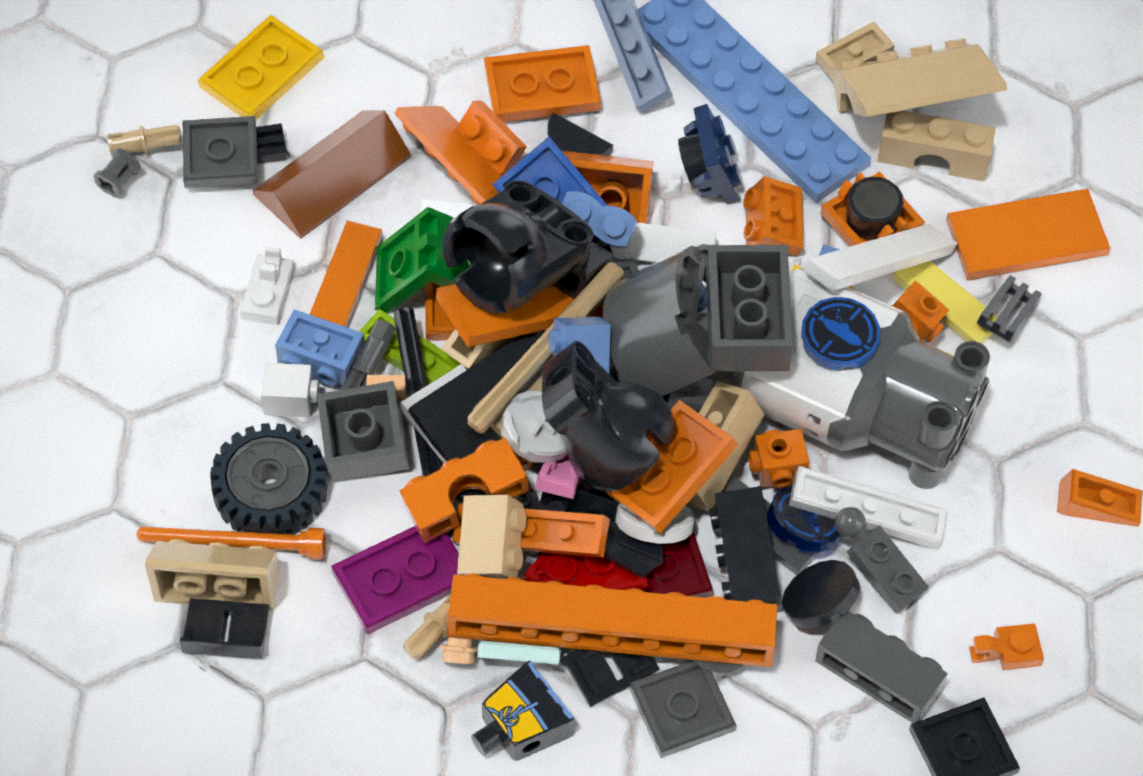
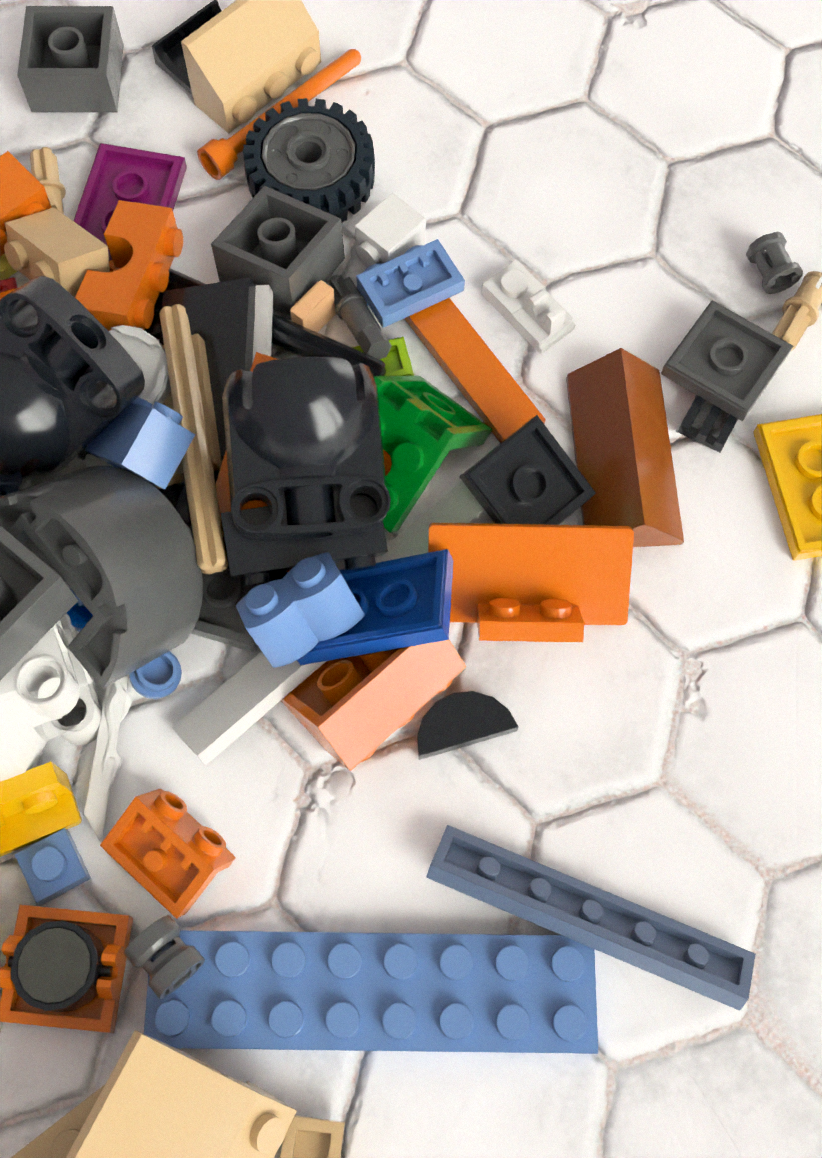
camera: 130 degrees right, 10 degrees up
orange plate [484,45,601,122] -> none
dark blue piece [678,104,743,205] -> none
none -> dark grey brick [17,6,124,112]
none -> dark grey wheel [124,915,205,999]
none -> black tile [459,415,596,525]

